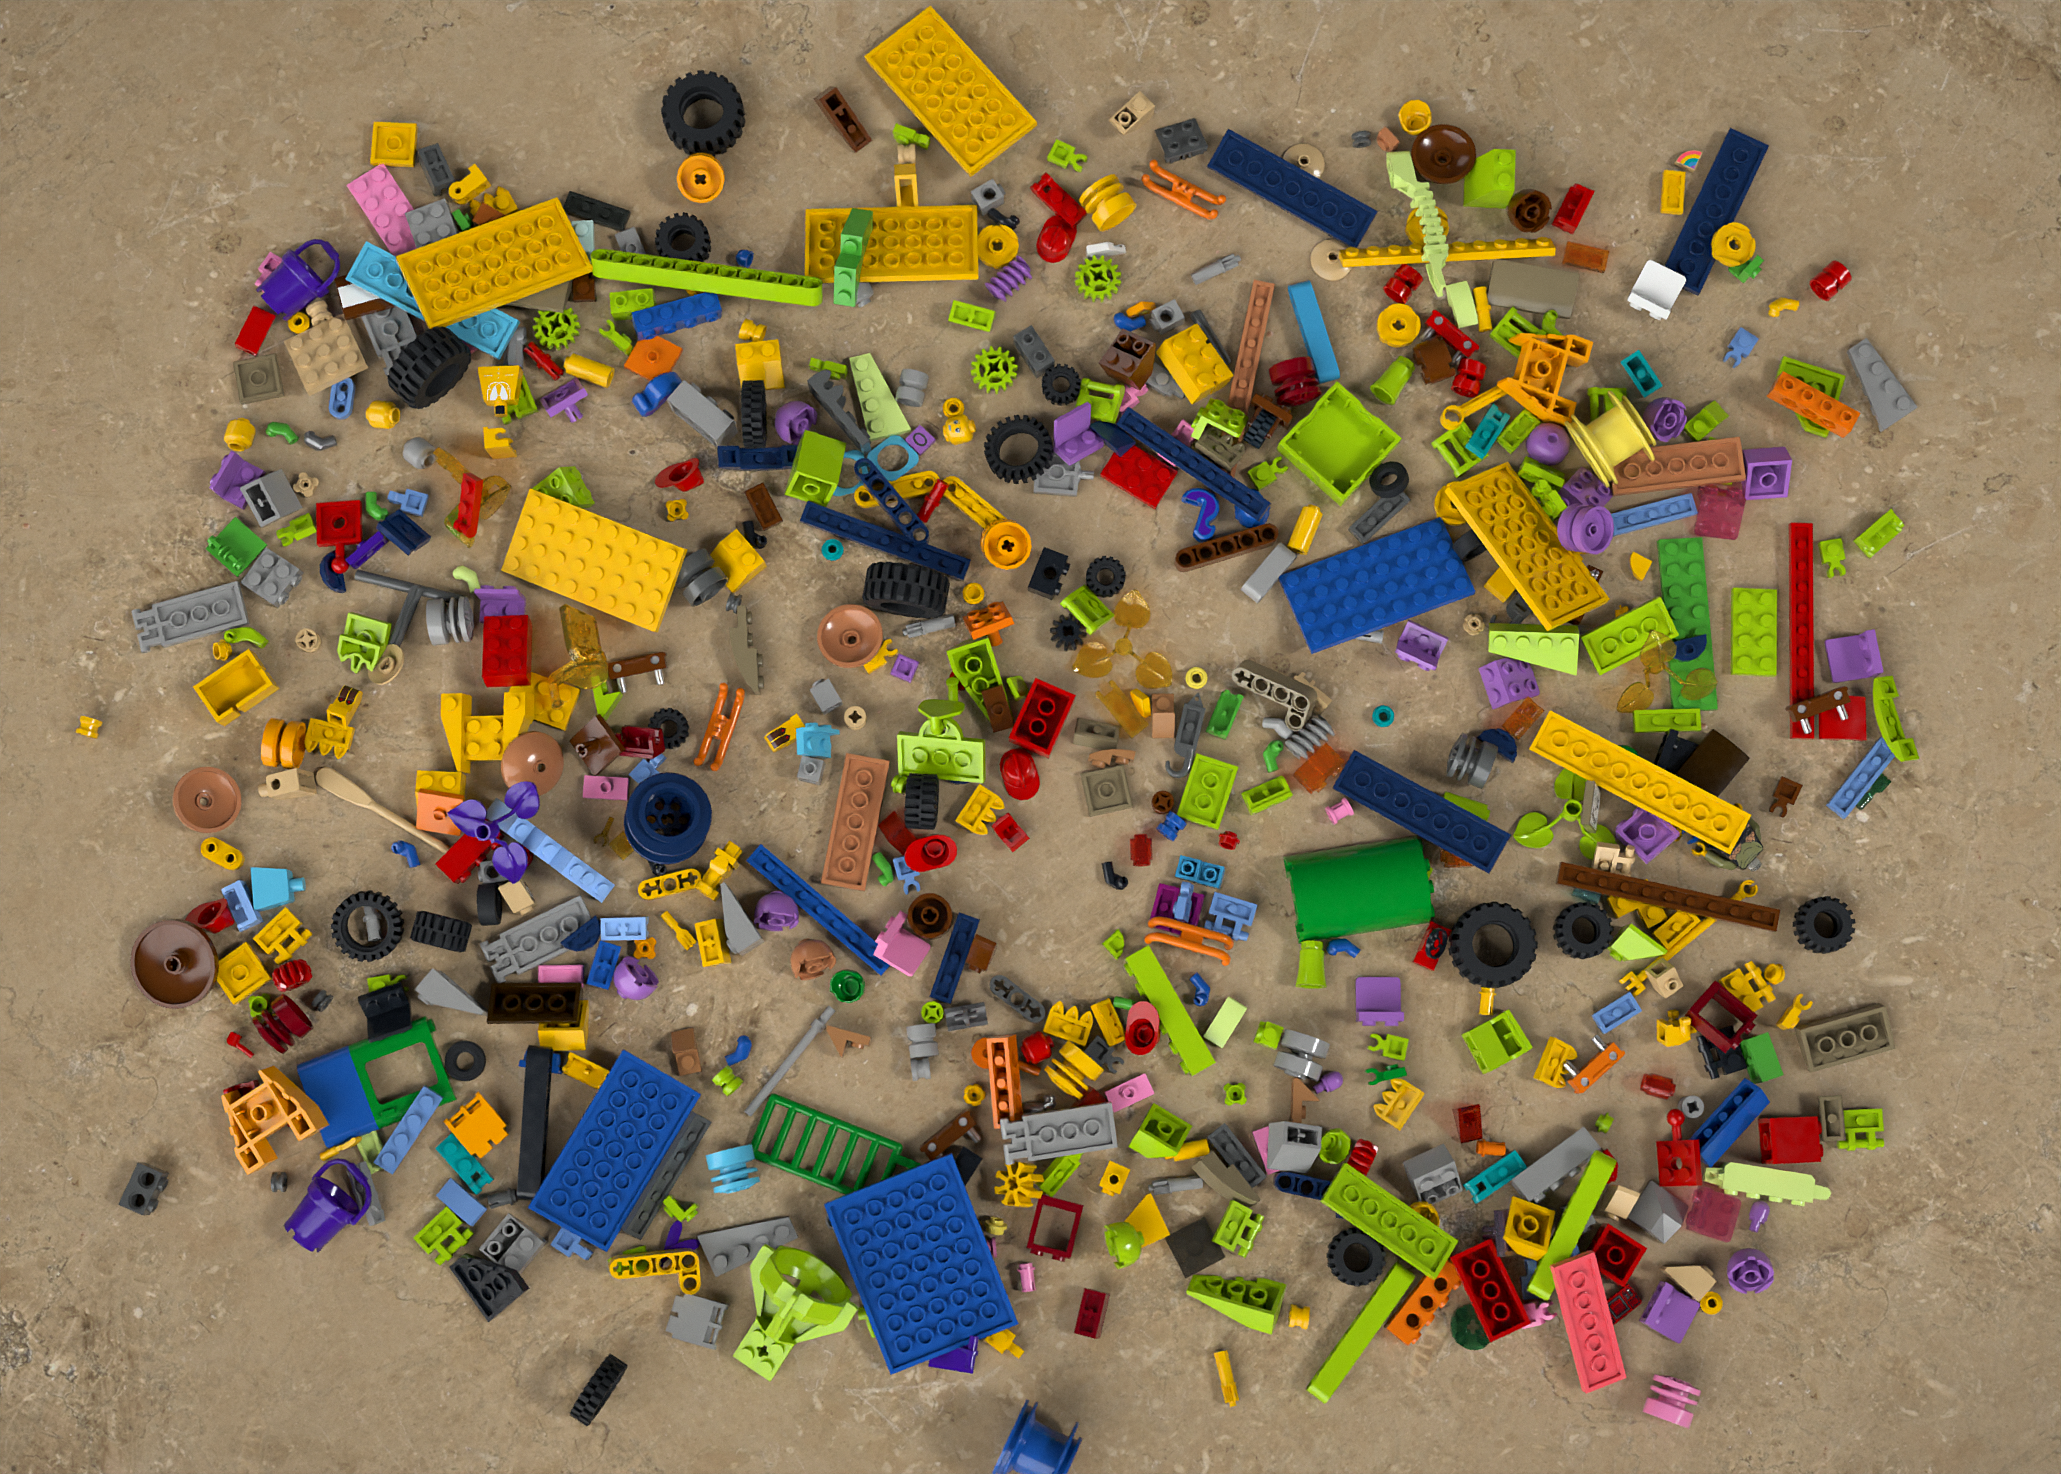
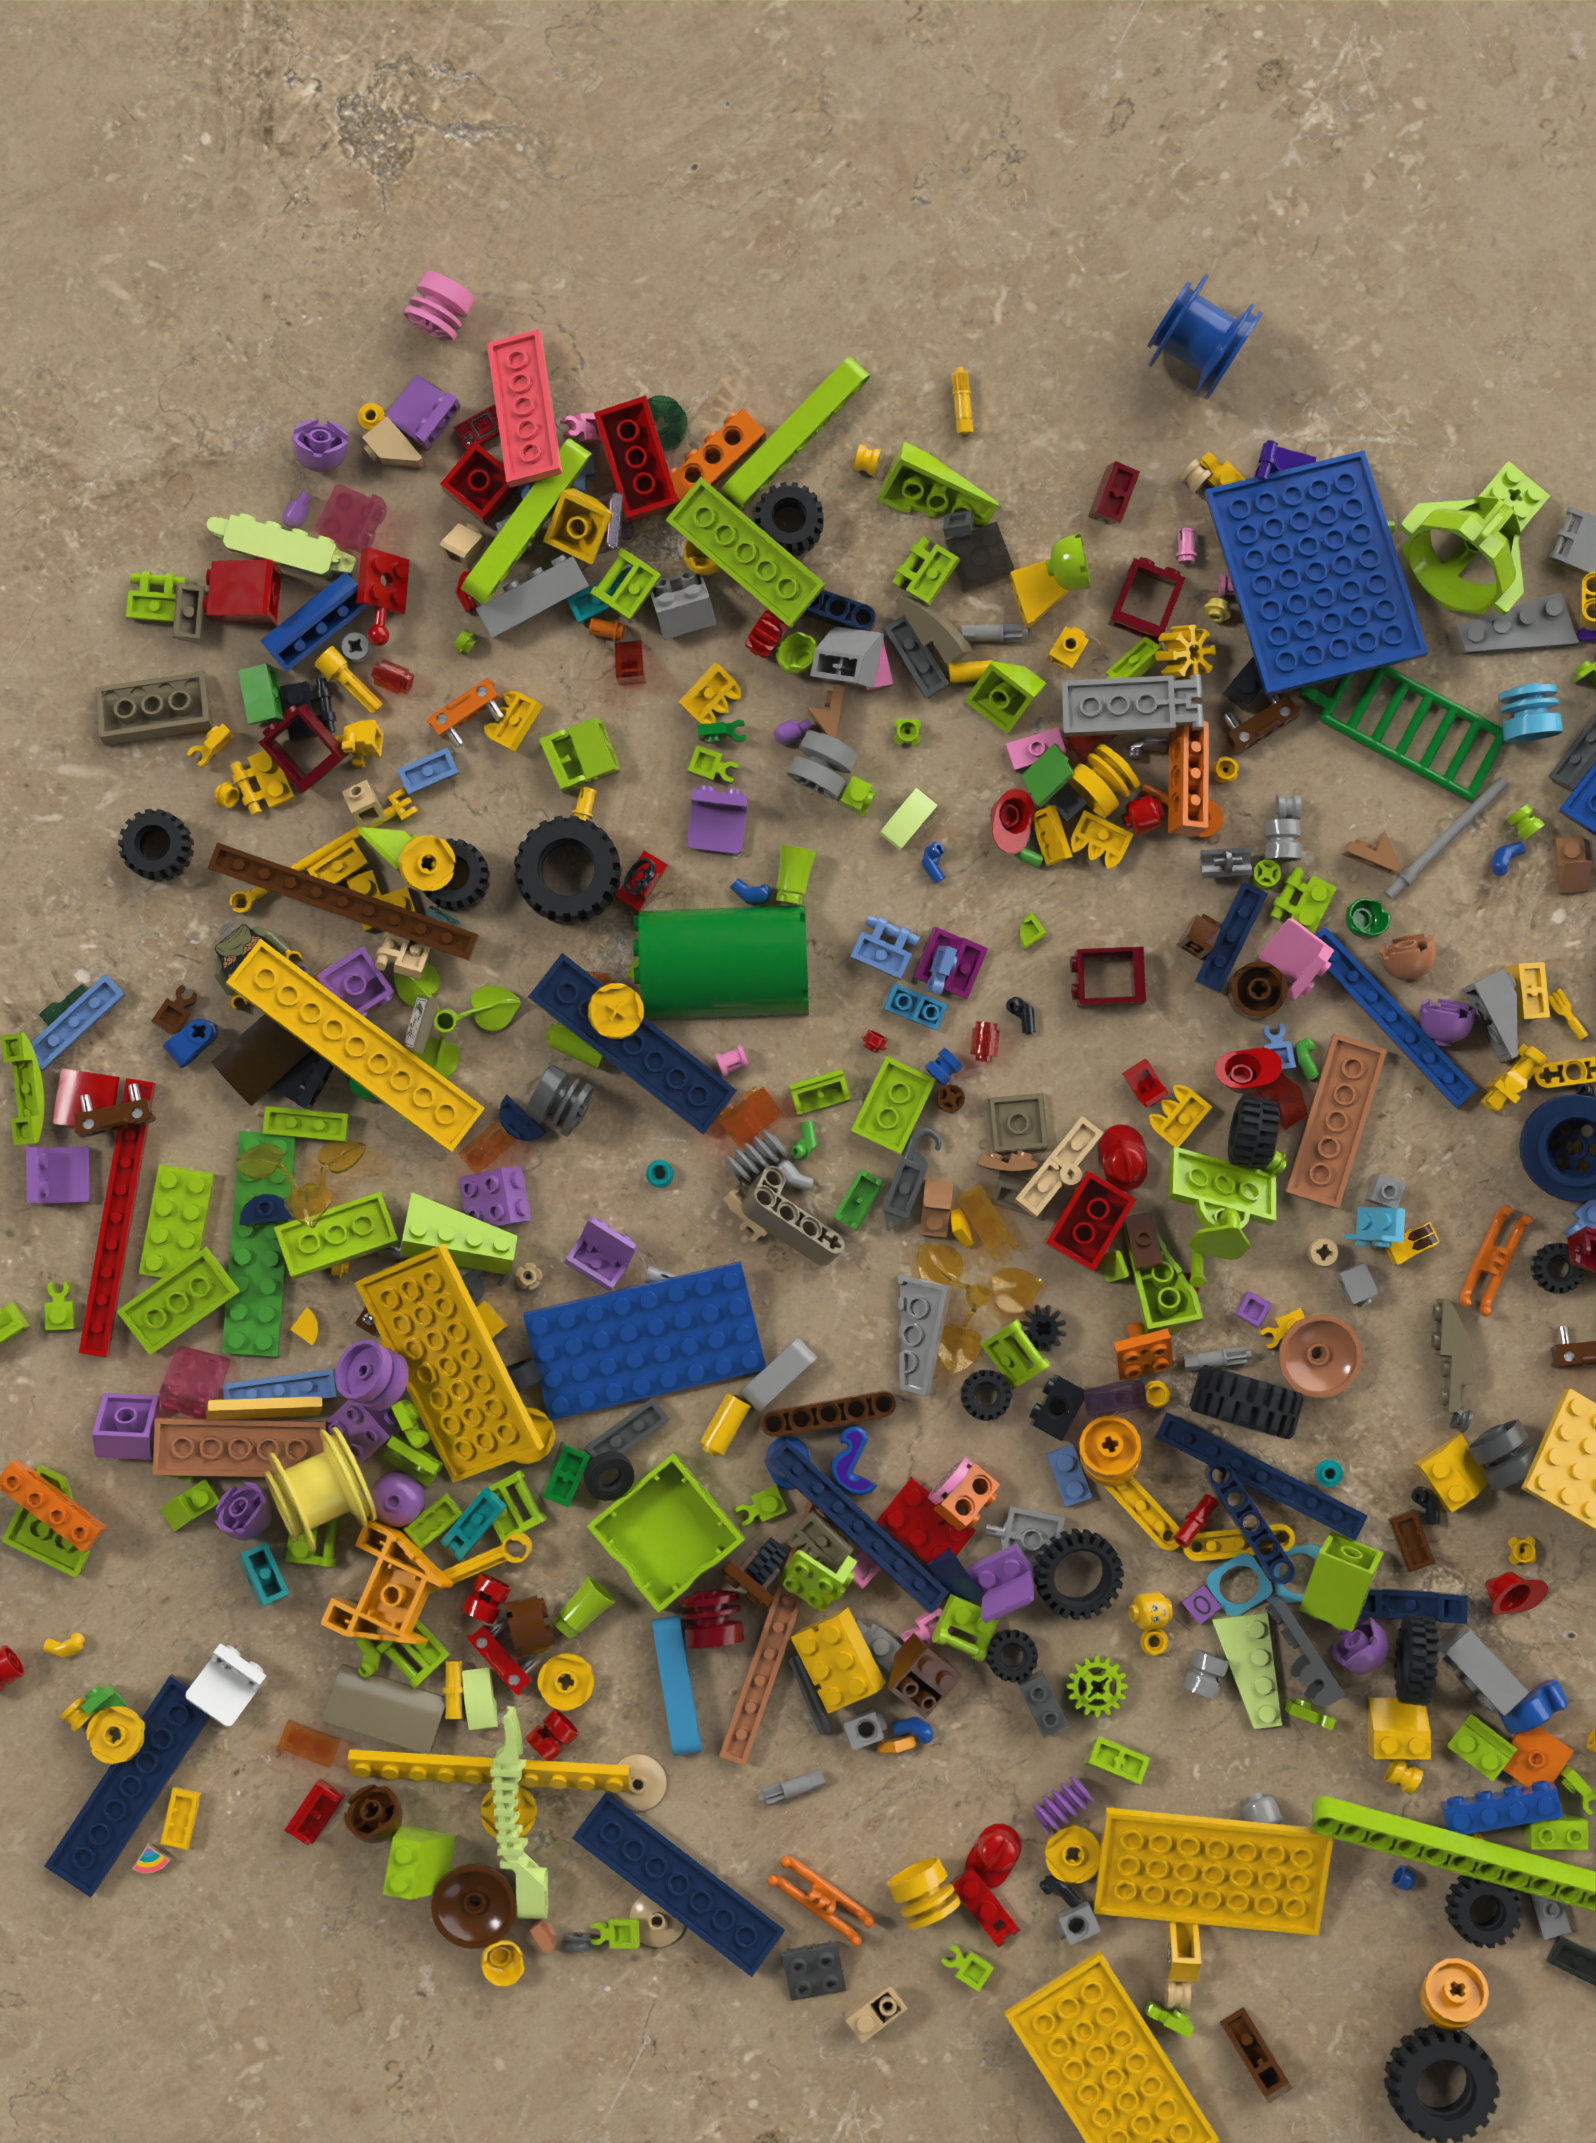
camera: 170 degrees left, 5 degrees up
bright green arch [834,208,873,307] -> none
dark grey beam [990,975,1045,1023] -> none
lime gear [1075,255,1121,303] -> none
white tile [1086,242,1126,260] -> none
lime brick [1123,945,1216,1076] -> none
orange piece [1144,917,1234,966] -> none
light yellow plate [1185,667,1207,689] -> none
light grey slope [1627,1180,1689,1244] -> none
medium blue plate [1723,327,1759,368] -> none
none -> yellow wheel [59,1697,95,1733]
none -> lime plate [116,1246,240,1355]
none -> blue piece [162,1019,218,1068]
none -> yellow tile [206,1397,322,1420]
none -> yellow piece [314,646,383,714]
none -> yellow plate [397,835,455,891]
none -> green hinge [540,1441,591,1508]
none -> yellow tile [588,983,644,1039]
none -> lime plate [590,548,662,621]
none -> lime plate [590,1918,640,1949]
none -> light grey wing [898,1274,952,1396]
none -> bright pink tile [928,1456,973,1505]
none -> orange brick [934,1463,1000,1531]
none -> dark grey plate [943,510,974,538]
none -> tan hinge [1014,1116,1104,1219]
none -> bright green piece [1021,743,1075,807]
none -> medium blue plate [1046,1444,1092,1507]
none -> dark red window [1070,946,1146,1007]
none -> clear purple brick [1084,1379,1147,1418]
none -> tan wheel [1178,459,1212,494]
none -> lime plate [1270,867,1337,934]
none -> lime plate [1446,1714,1518,1782]

